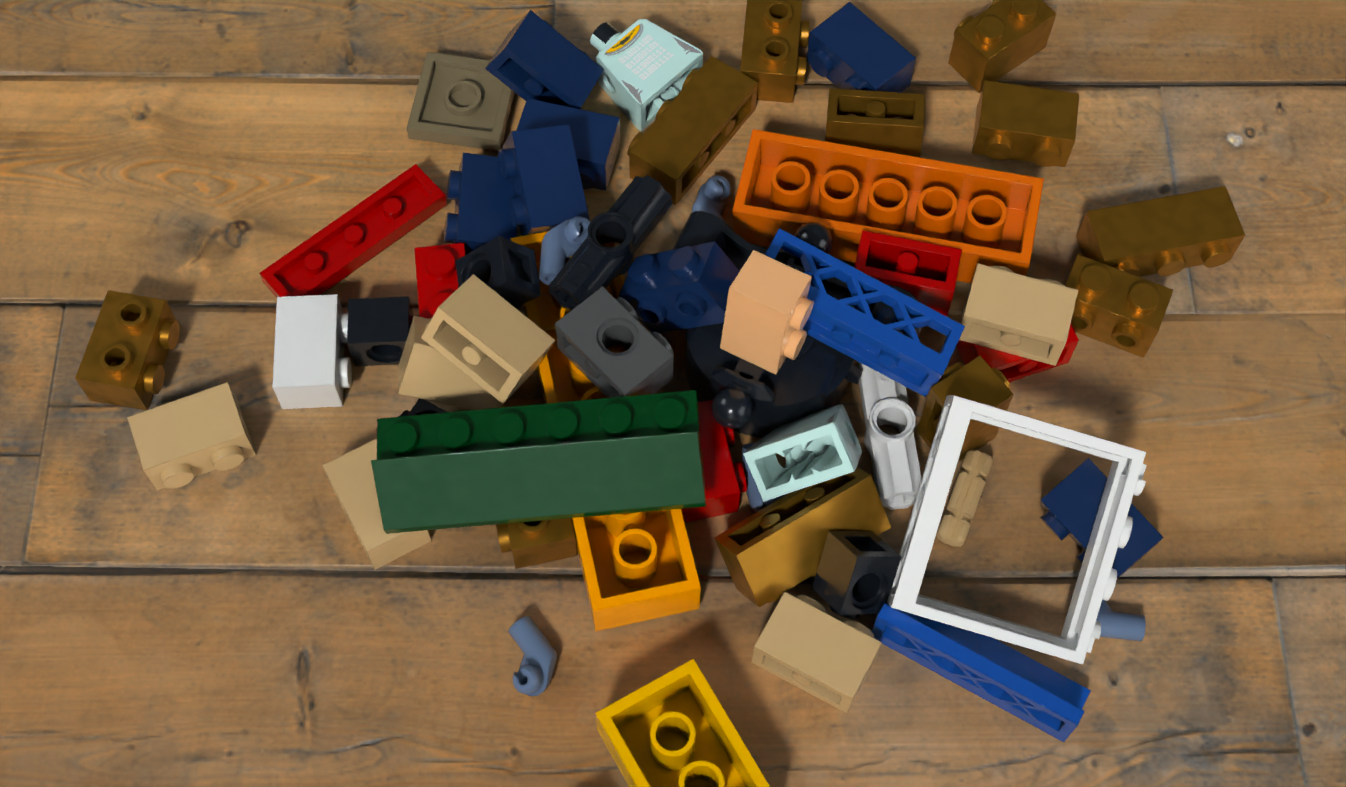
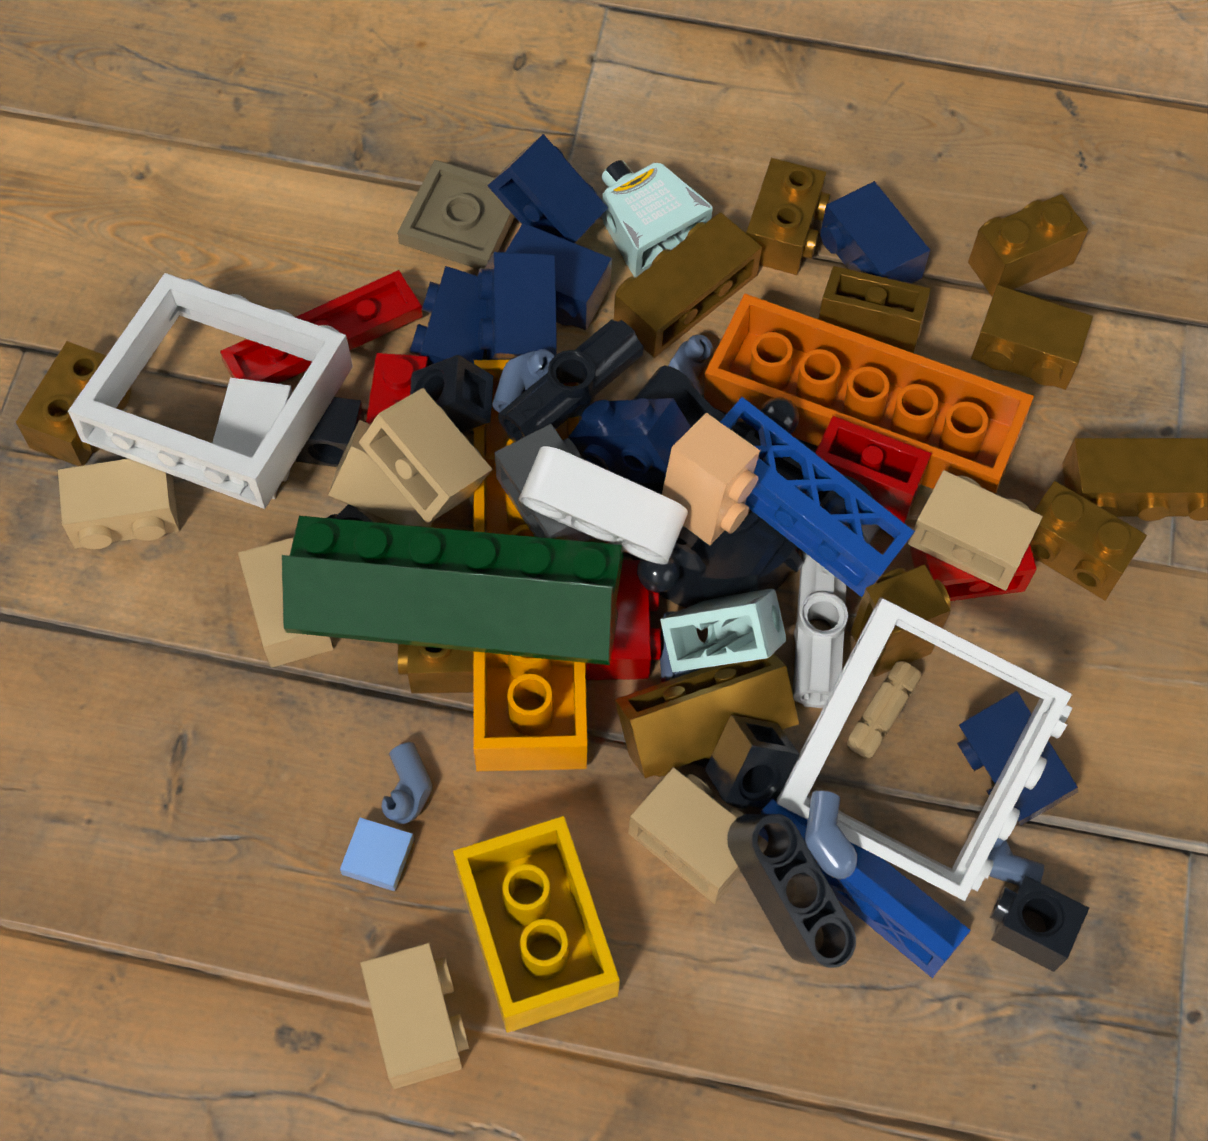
camera: 10 degrees right, 0 degrees up
none -> white window [68,273,353,509]
none -> light blue tile [340,817,414,891]
none -> white beam [519,446,688,565]
none -> black beam [727,814,856,968]
none -> sand blue arm [805,791,857,879]
none -> black brick [990,875,1089,972]

